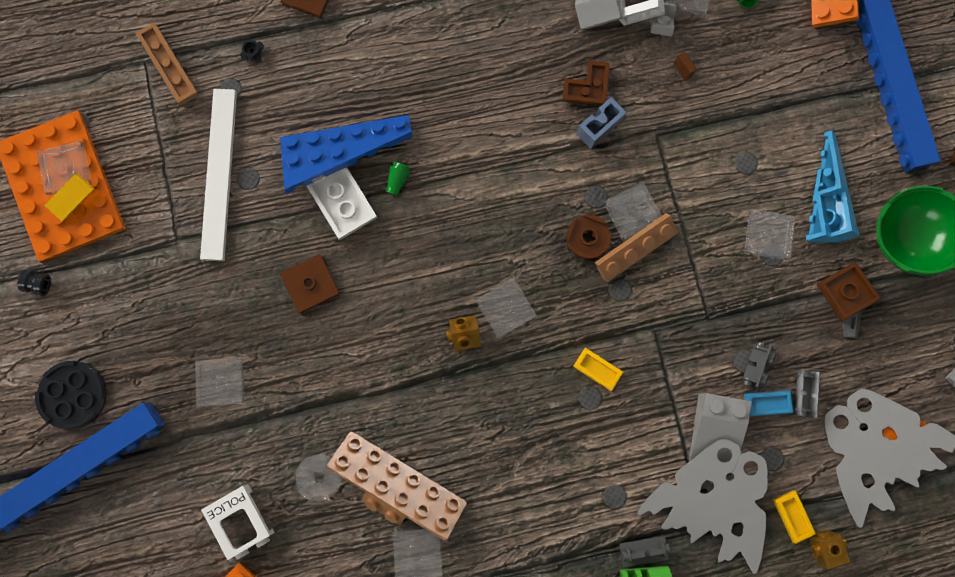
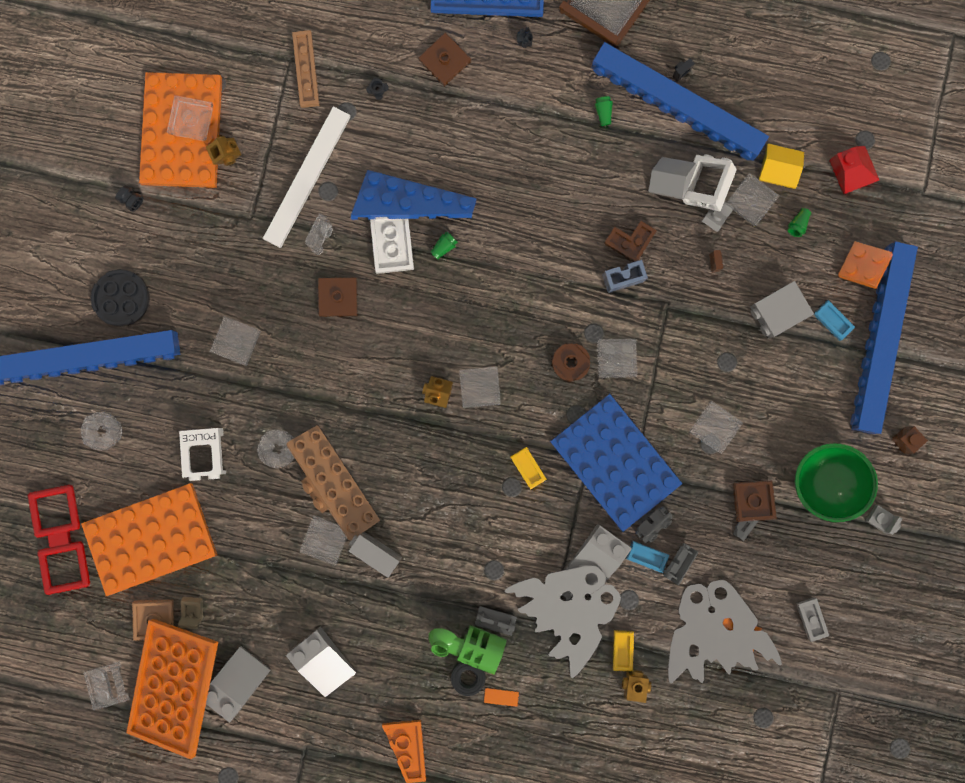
camera: 30 degrees right, 5 degrees up
yellow tile [44,173,95,221] -> none
medium nougat plate [595,213,678,282] -> none
dark azure wedge [806,130,860,242] -> none
none -> clear plate [81,412,122,450]
none -> pearl gold brick [206,136,241,166]
none -> clear plate [305,213,333,255]
none -> light grey brick [349,532,402,578]
none -> blue plate [550,394,682,532]
none -> light grey brick [750,281,814,339]
none -> dark azure tile [814,300,855,341]

